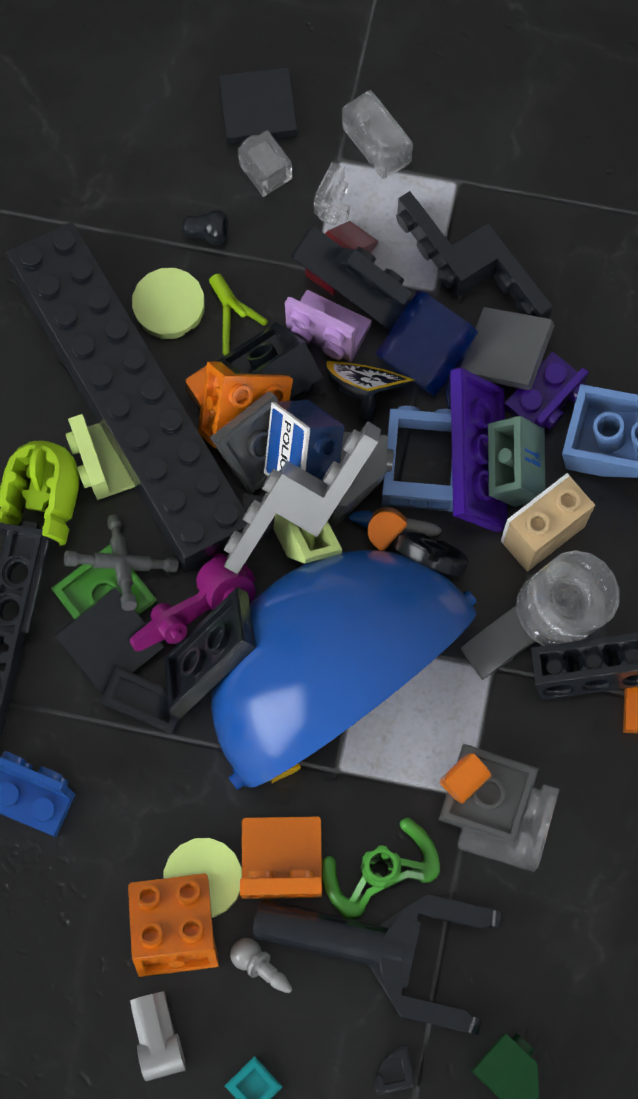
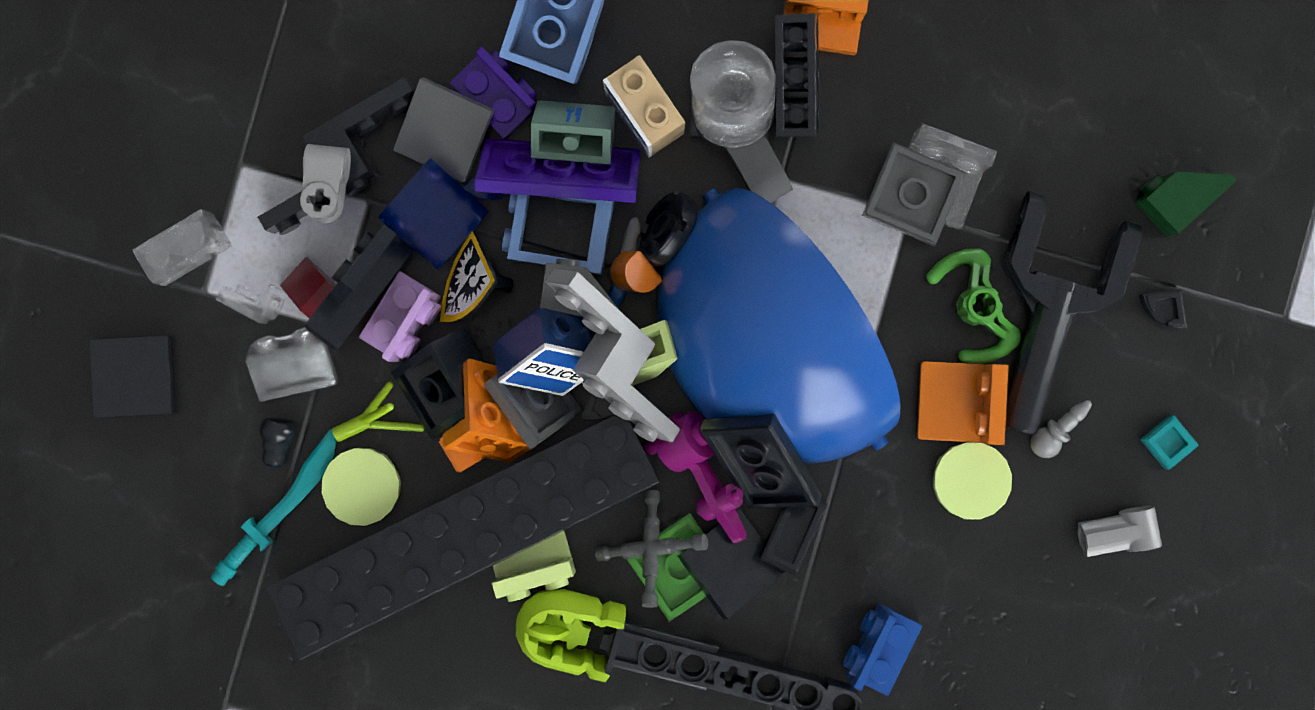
camera: 90 degrees left, 15 degrees up
orange bracket [128,873,219,977] -> none
clear brick [238,130,292,197] -> none
orange brick [439,753,491,804] -> none
none -> teal sword [211,429,337,586]
none -> clear bracket [245,327,338,402]
none -> light grey piece [300,144,351,224]

